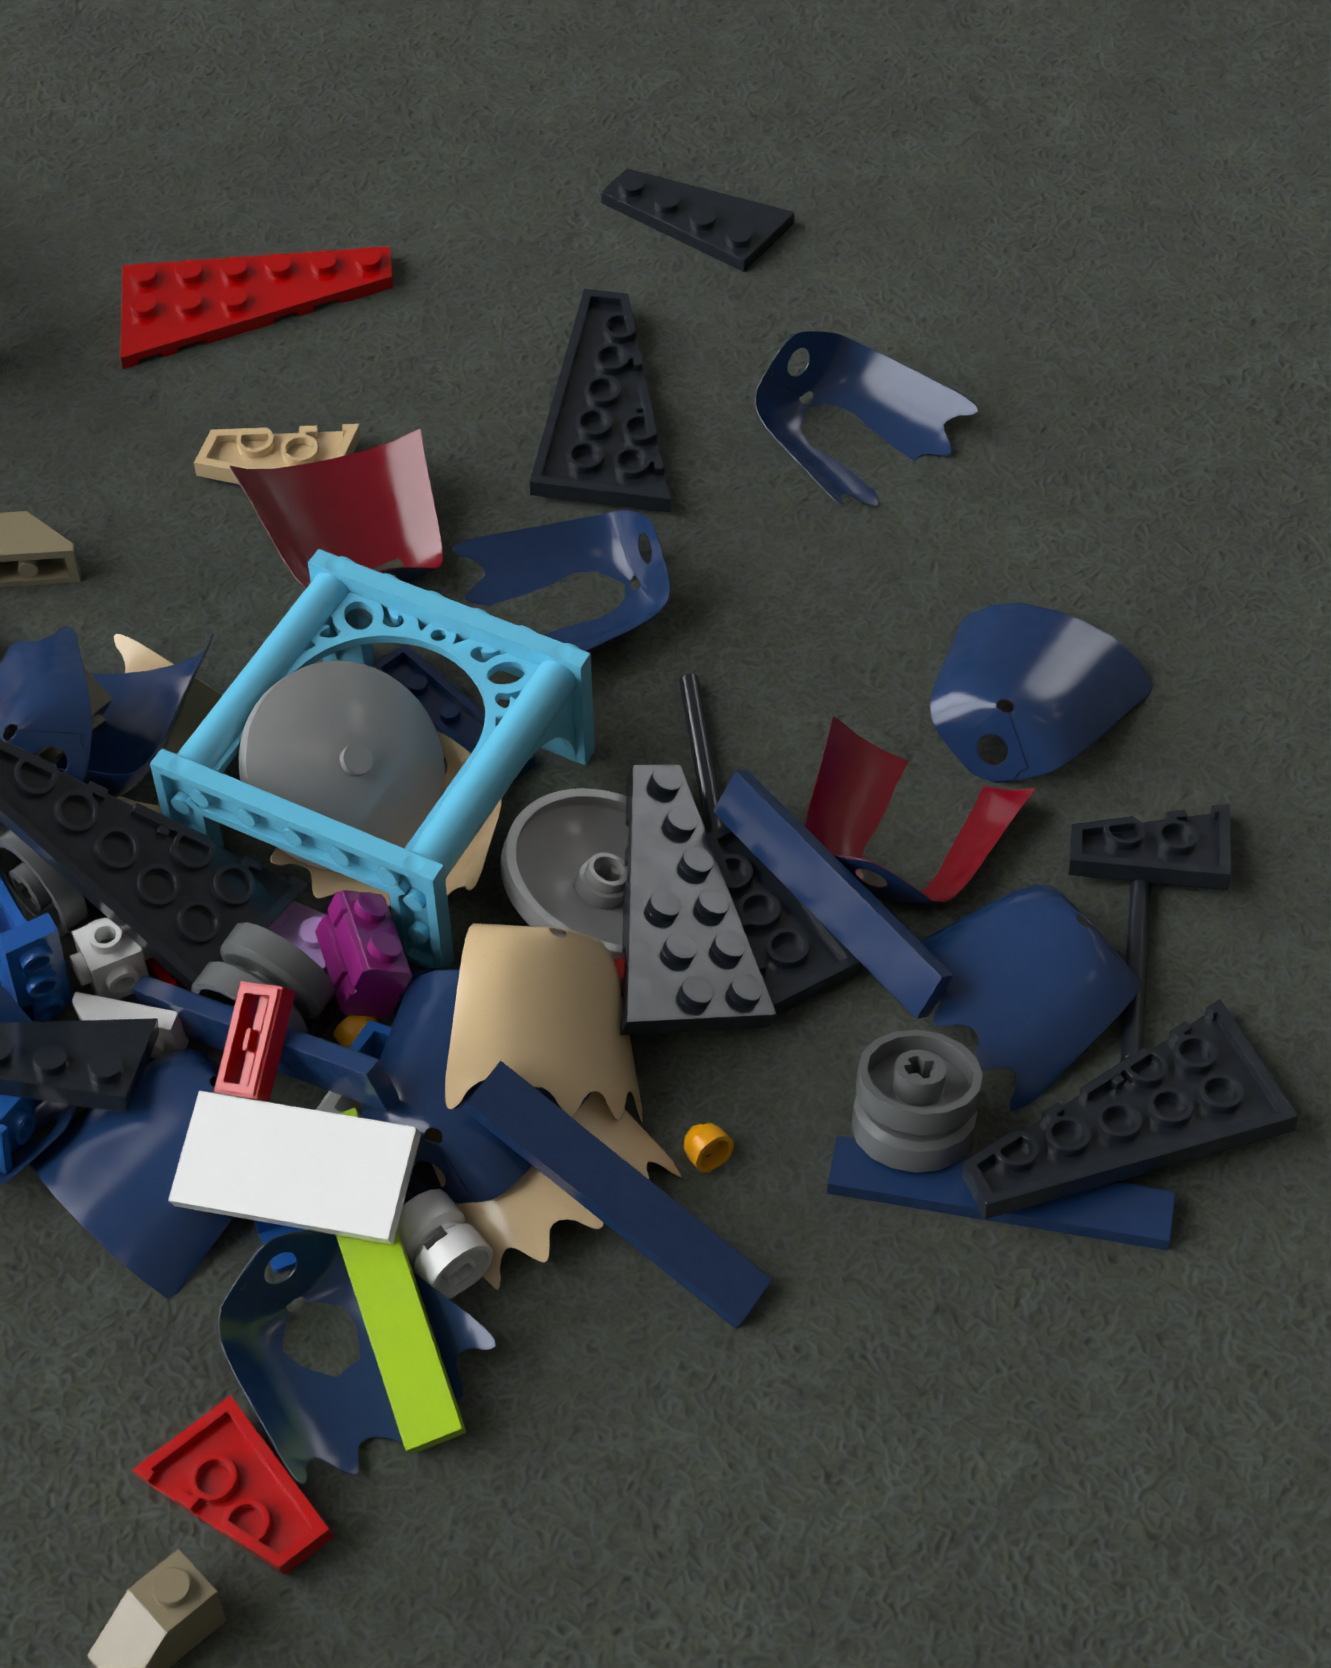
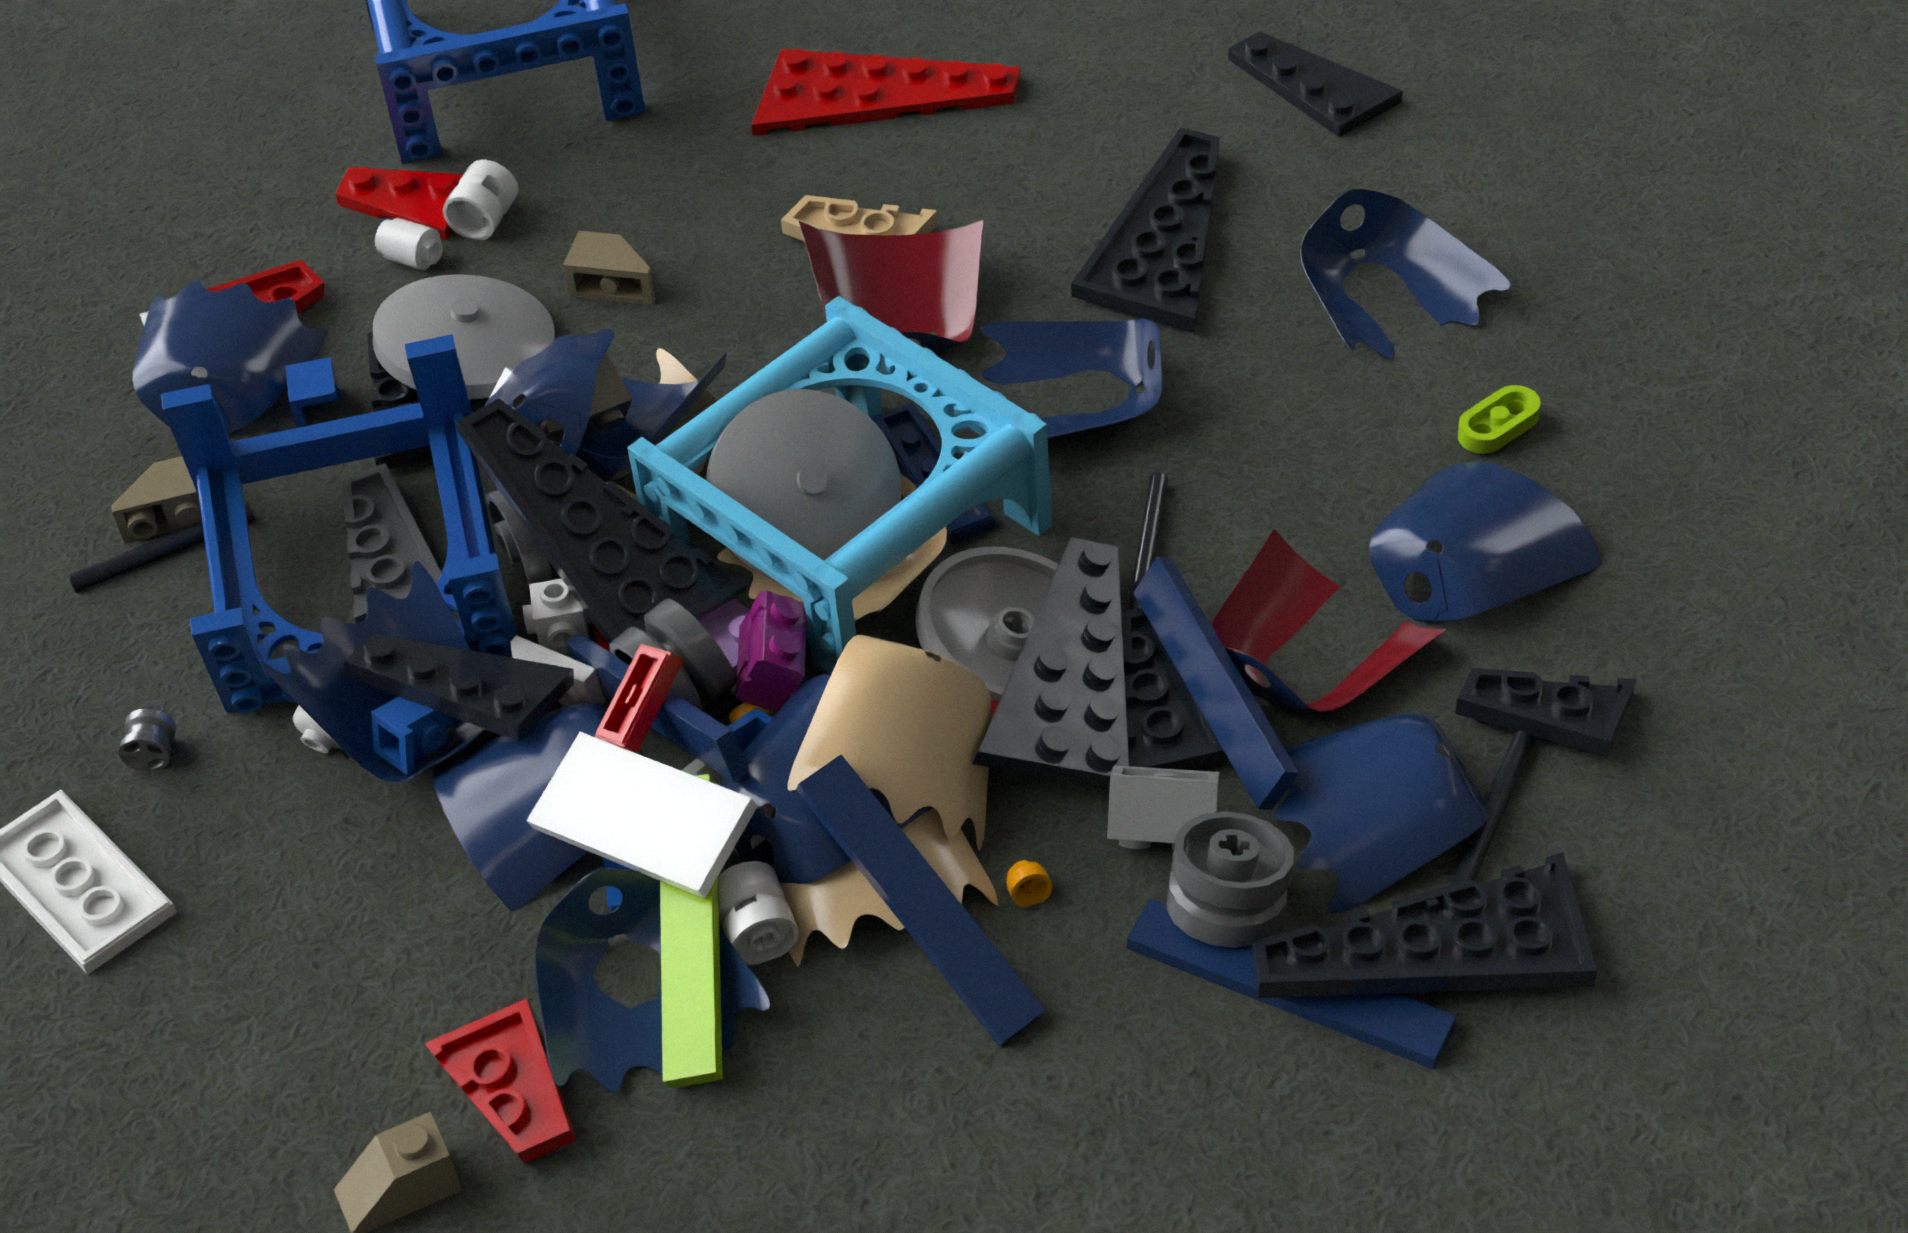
camera: 20 degrees right, 5 degrees down
none -> light grey brick [1107,765,1220,849]
none -> lime plate [1458,385,1541,454]

